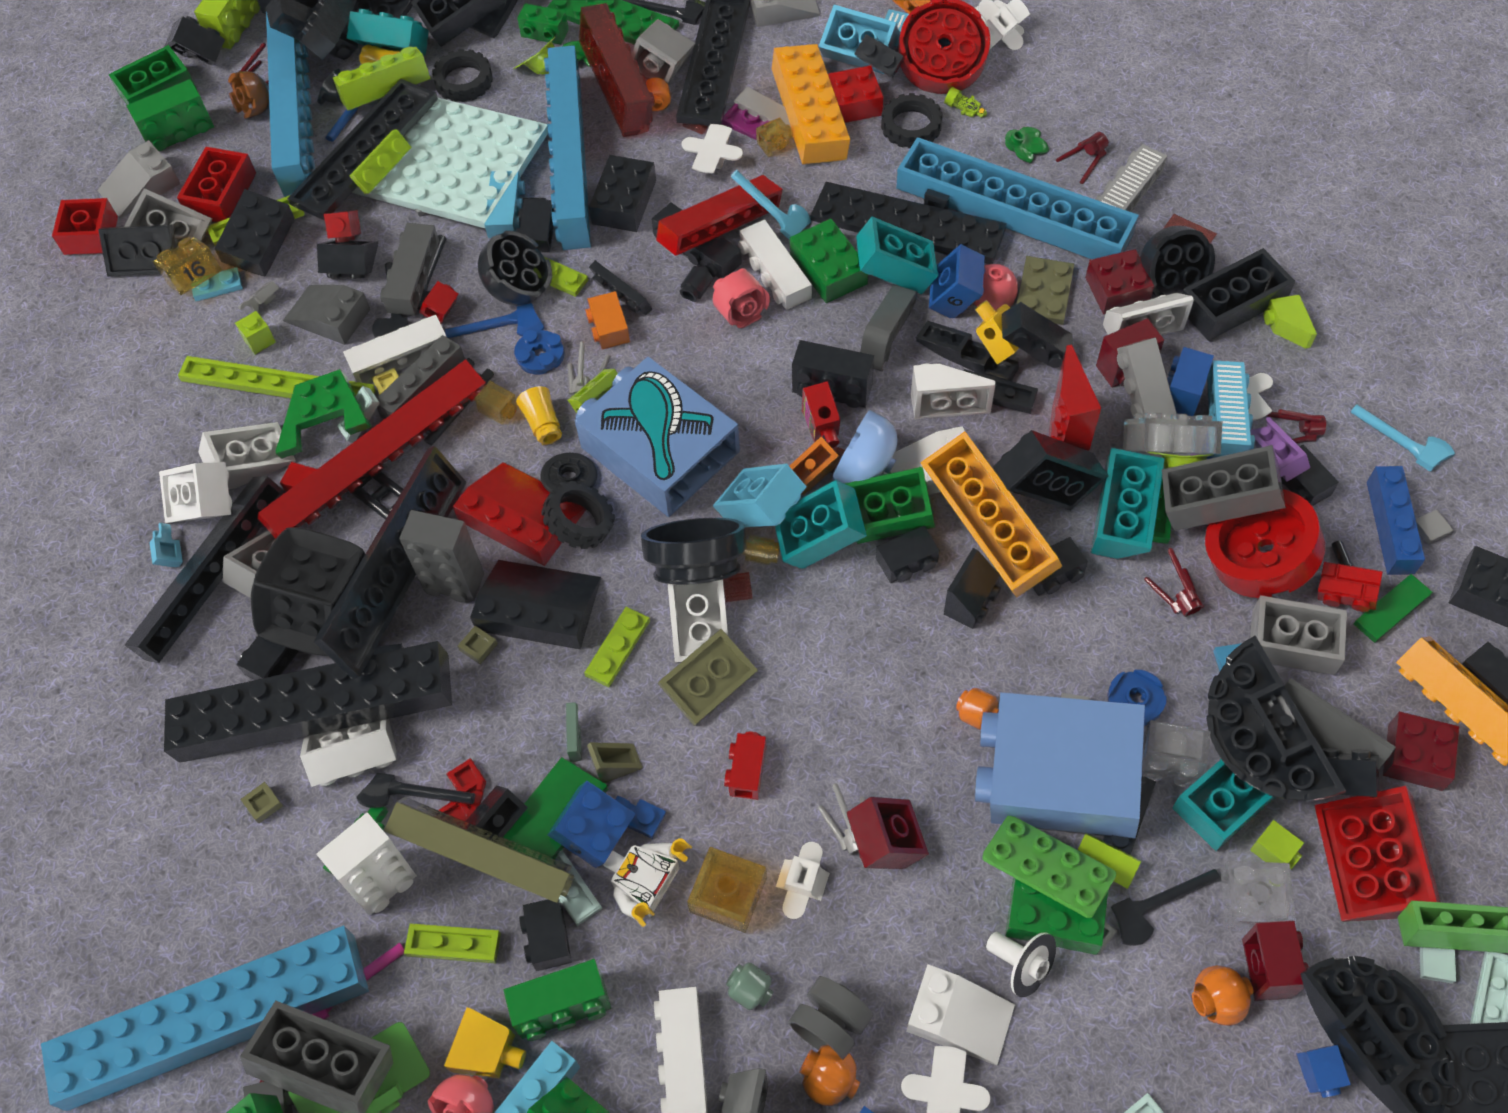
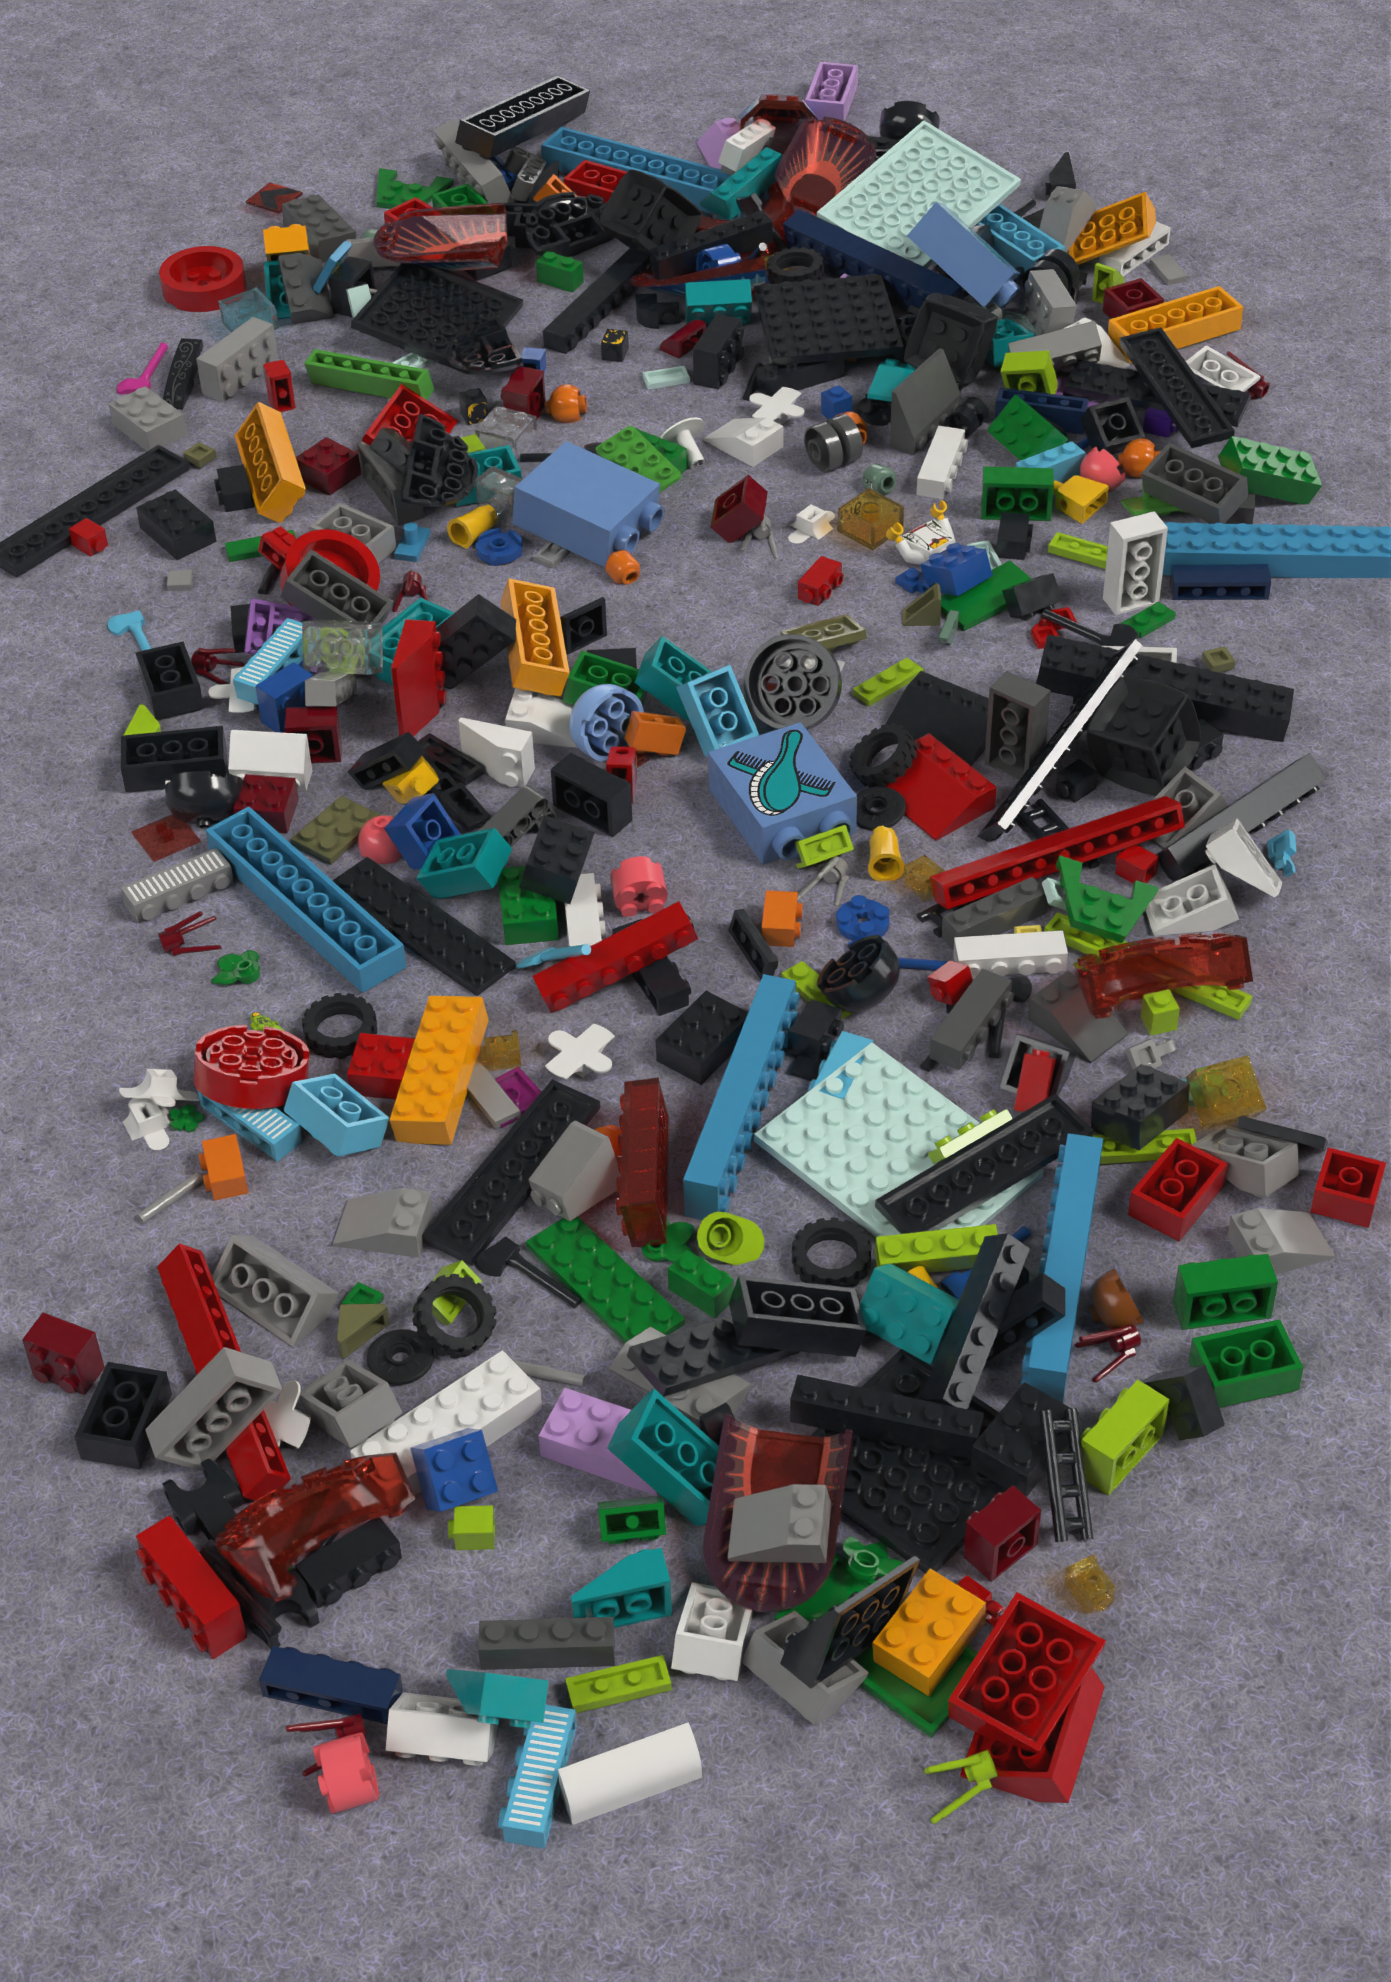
camera: 160 degrees left, 15 degrees down
olive brick [384,797,574,903] -> none
black plate [854,34,905,78] -> none
blue brick [1367,466,1425,575] -> none
none -> black brick [135,641,204,720]
none -> yellow plant [447,504,498,549]
none -> black brick [459,388,489,425]
none -> black brick [519,815,595,904]
none -> clear red windscreen [1073,932,1253,1019]
none -> dark blue brick [1170,564,1271,600]

